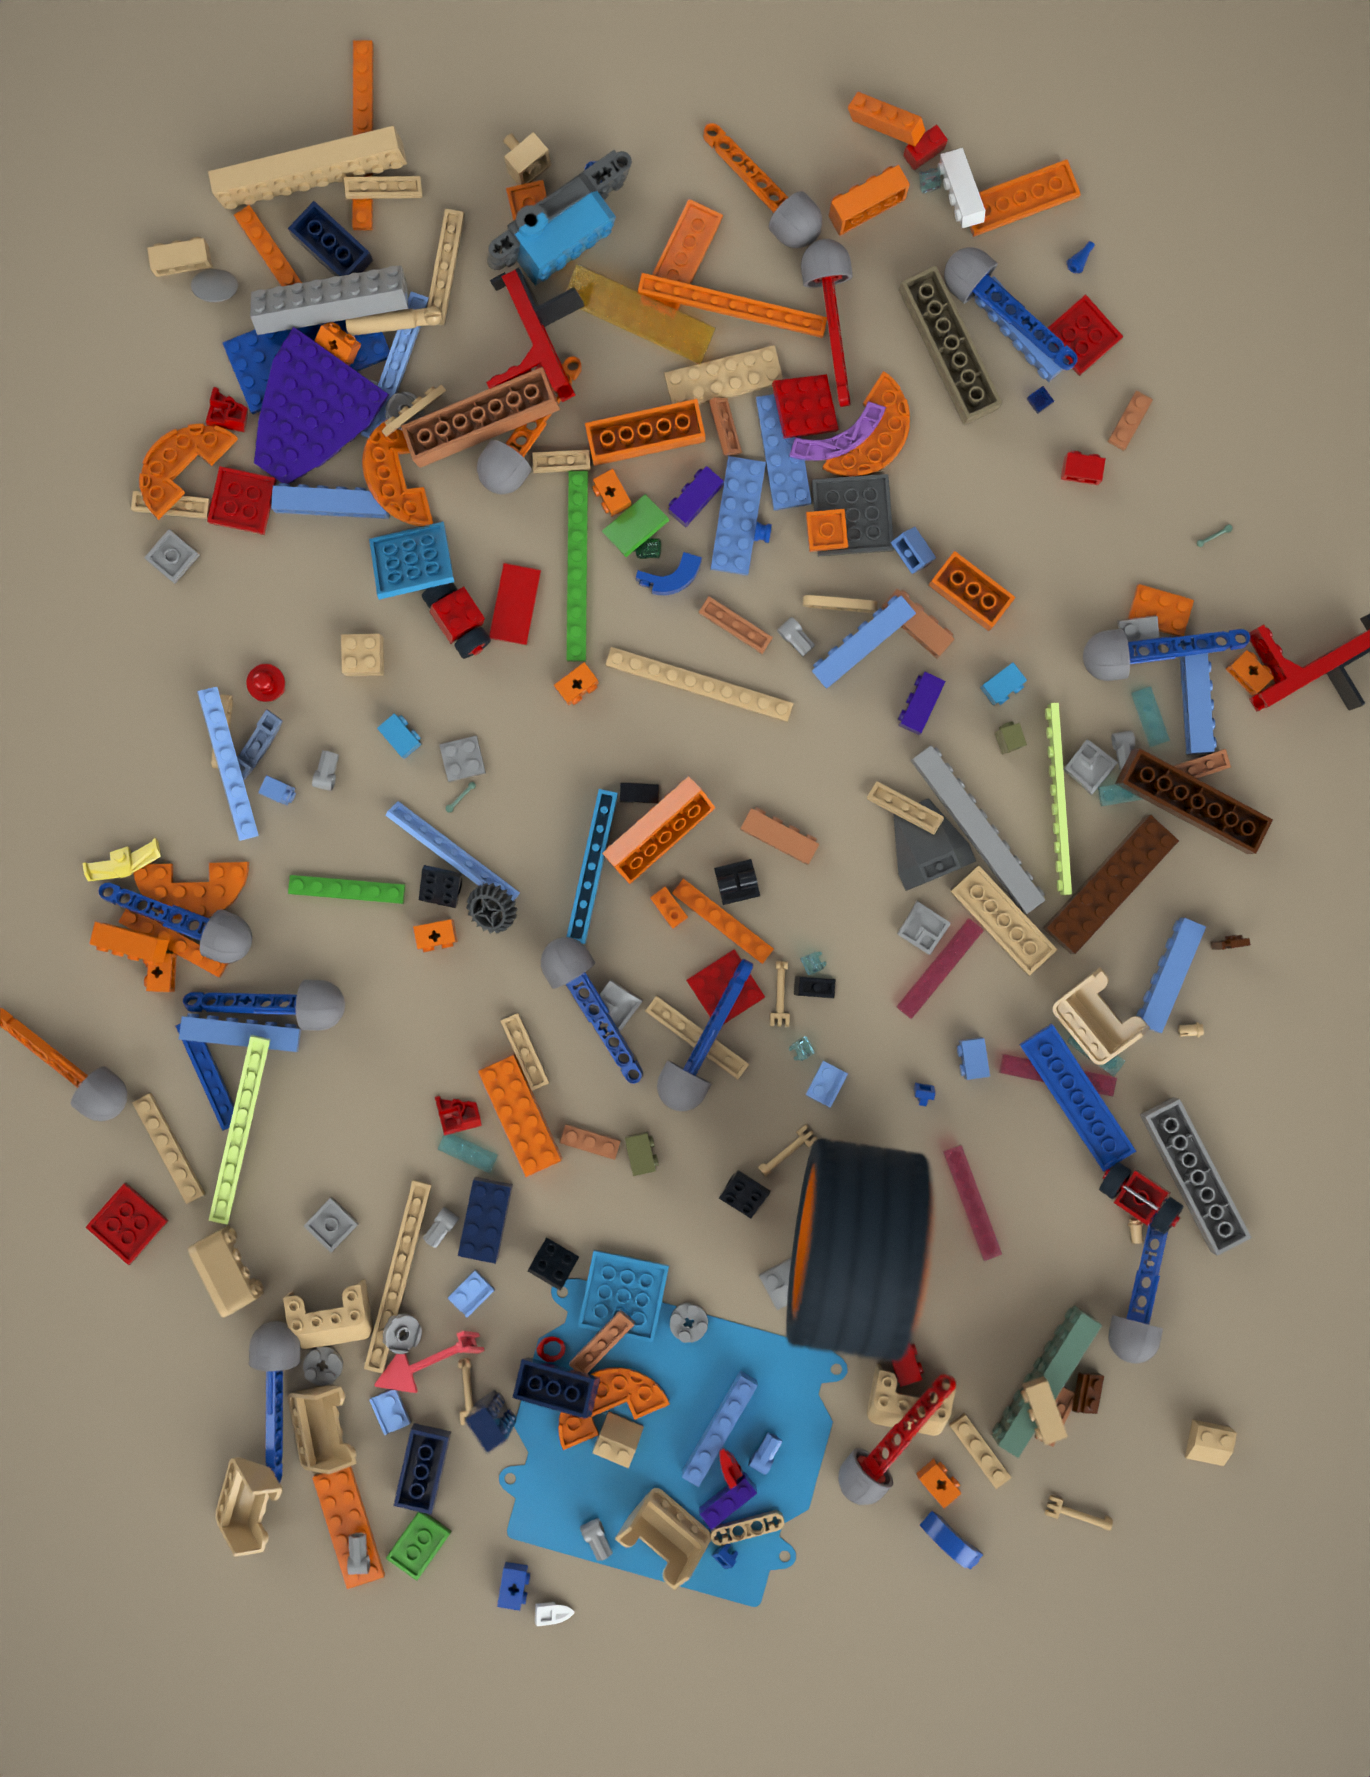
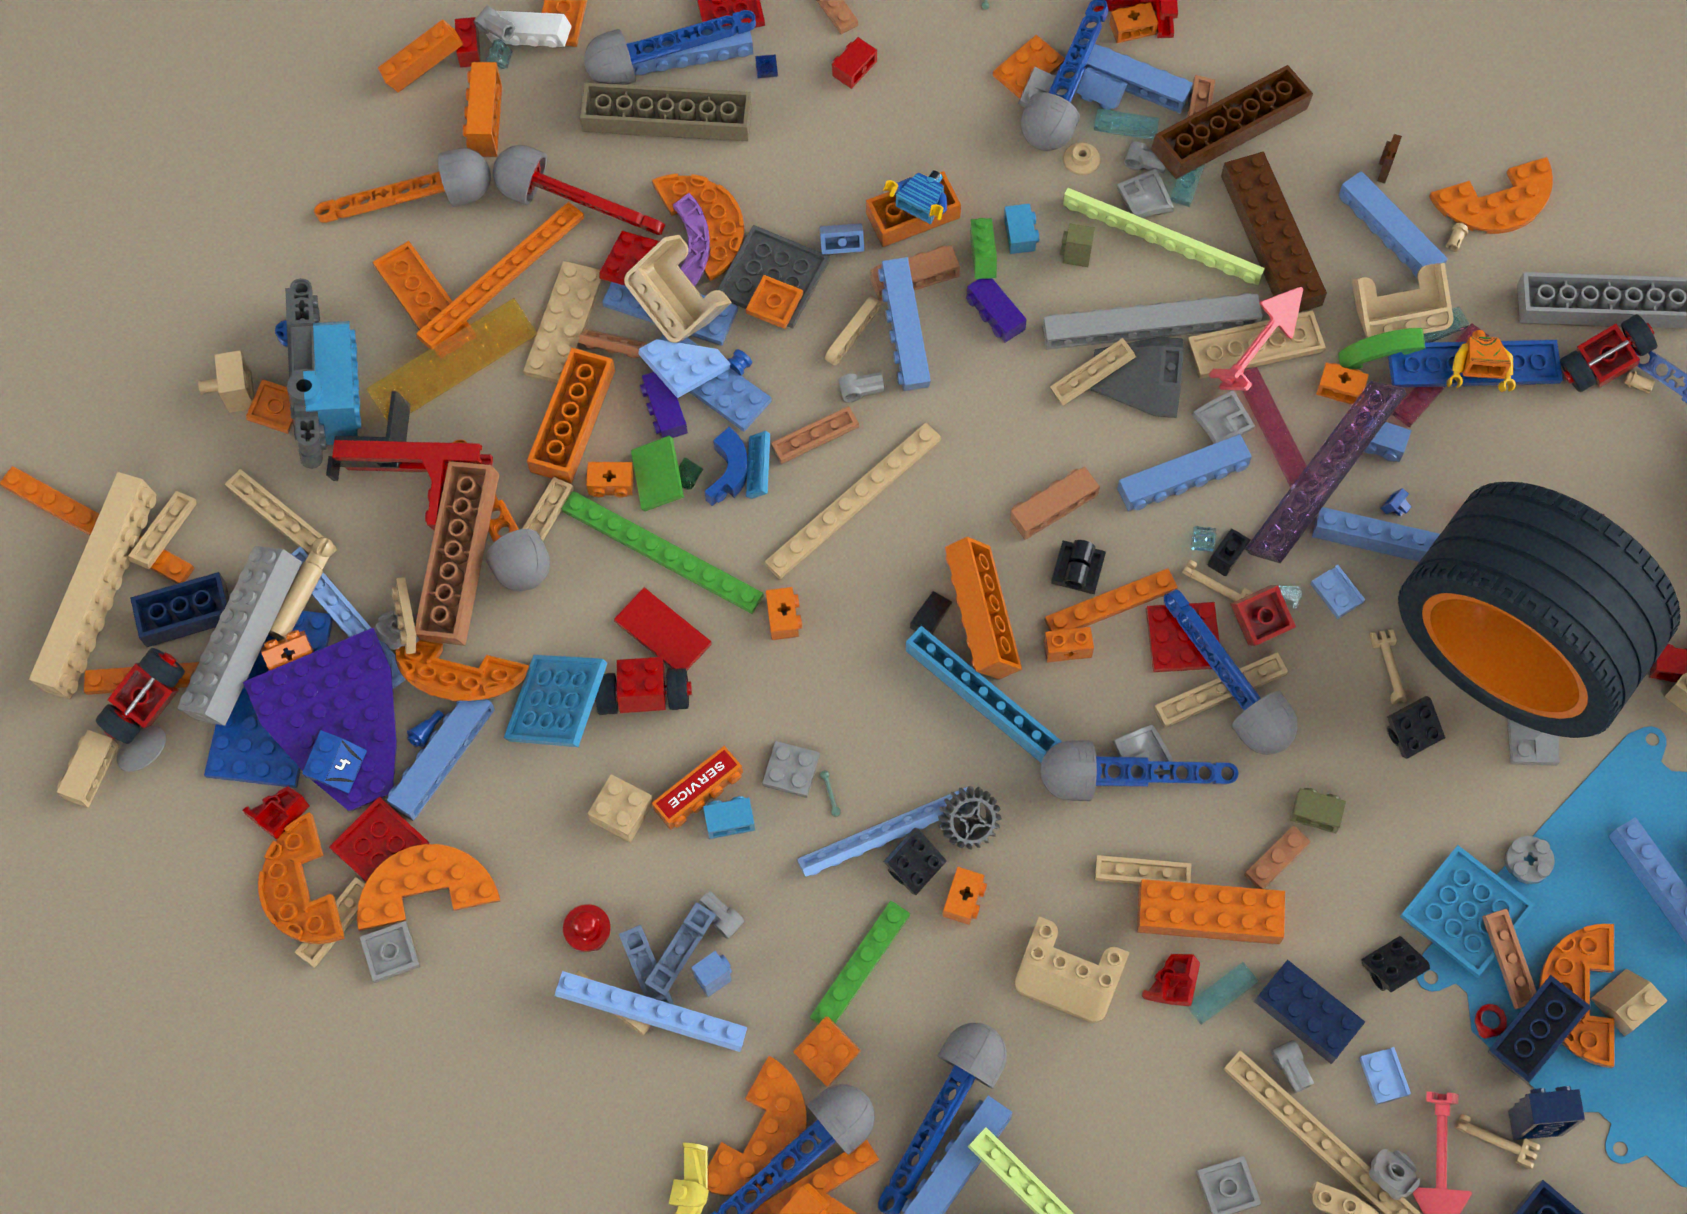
camera: 60 degrees left, 20 degrees down
none -> brick [96,648,185,744]
none -> blue slope [302,730,367,794]
none -> orange plate [357,844,500,931]
none -> blue cone [407,710,444,747]
none -> light grey piece [473,6,515,41]
none -> tan windscreen [624,235,732,343]
none -> light blue plate [638,339,730,398]
none -> sand blue slope [644,902,716,996]
none -> brick [652,746,743,830]
none -> dark azure plate [746,431,770,499]
none -> orange plate [793,1016,861,1086]
none -> torso [882,170,947,224]
none -> bright green brick [970,218,997,279]
none -> tan windscreen [1015,917,1130,1023]
none -> tan piece [1063,143,1101,175]
none -> medium blue brick [1076,67,1128,110]
none -> medium blue brick [1117,434,1252,511]
none -> coral piece [1209,287,1303,391]
none -> red brick [1230,585,1296,646]
none -> clear purple plate [1245,381,1407,564]
none -> medium blue brick [1312,507,1440,562]
none -> orange brick [1316,362,1369,406]
none -> bright green slope [1339,328,1425,369]
none -> orange plate [1429,157,1553,234]
none -> orange torso [1447,330,1516,392]

